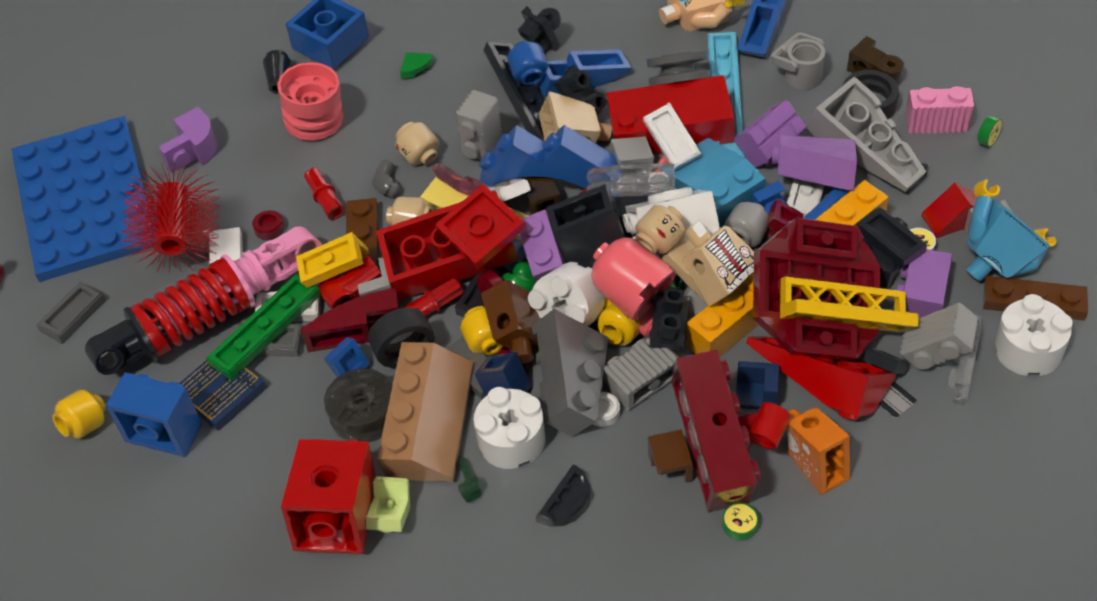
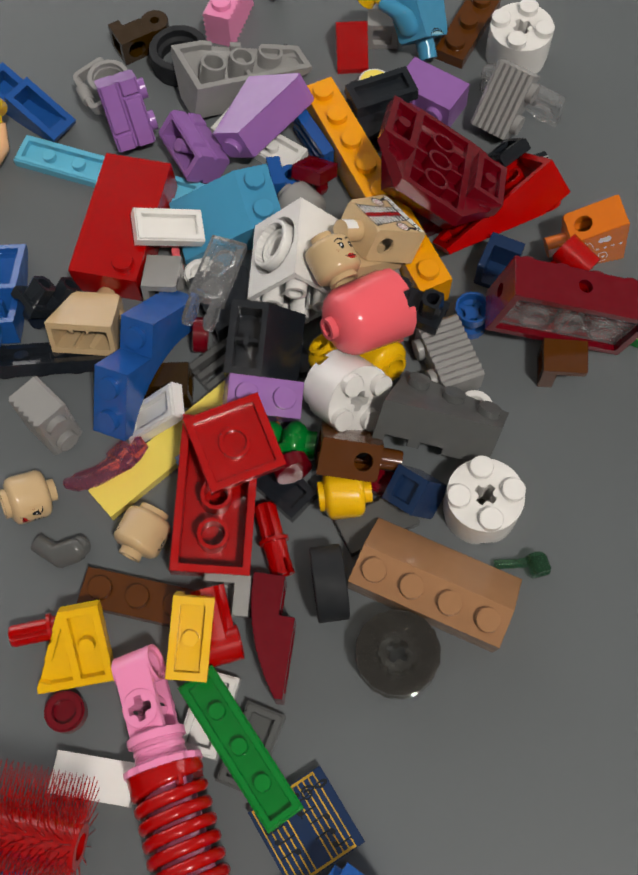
camera: 75 degrees left, 15 degrees up
red brick [281,439,376,554] -> none
blue tile [324,337,370,385] -> none
yellowish green bracket [365,476,410,533] -> none
black tile [536,464,590,527] -> none
dark grey wheel [646,51,711,86] -> none
yellow fence [780,276,919,333] -> none
none -> yellow wing [37,599,114,694]
none -> medium lavender brick [94,70,159,152]

